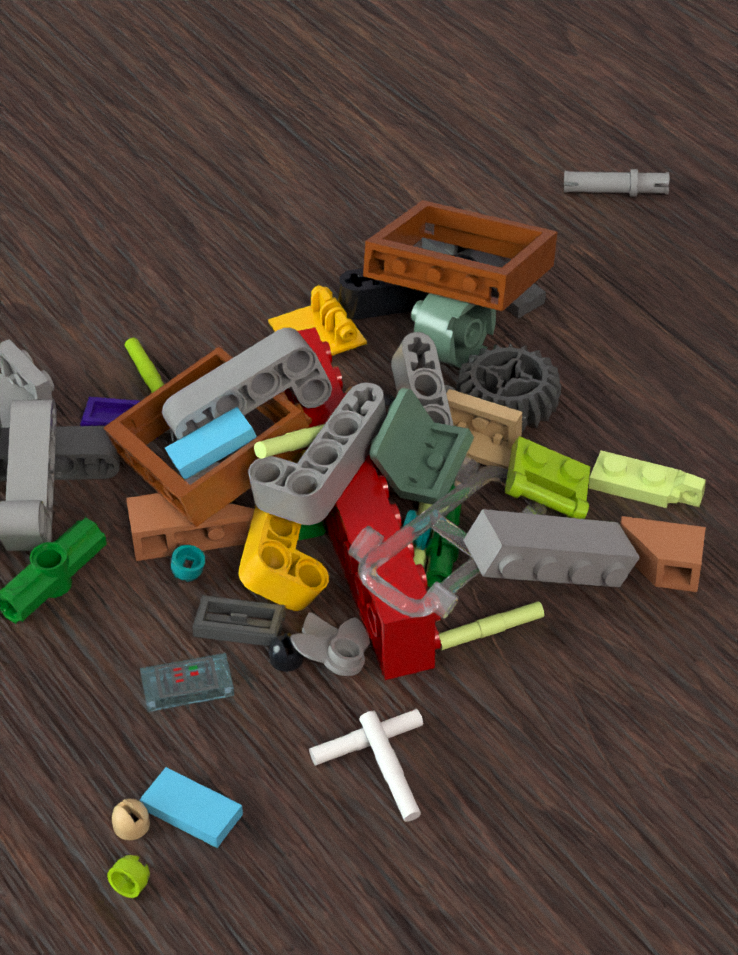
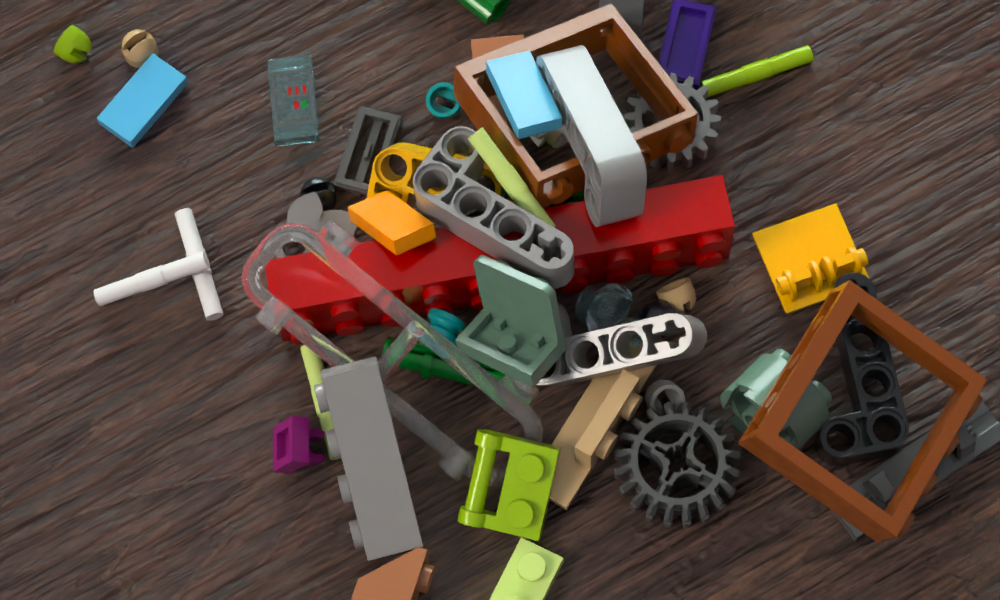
camera: 100 degrees right, 25 degrees up
none -> magenta tile [273,416,325,474]
none -> light orange tile [348,190,436,255]

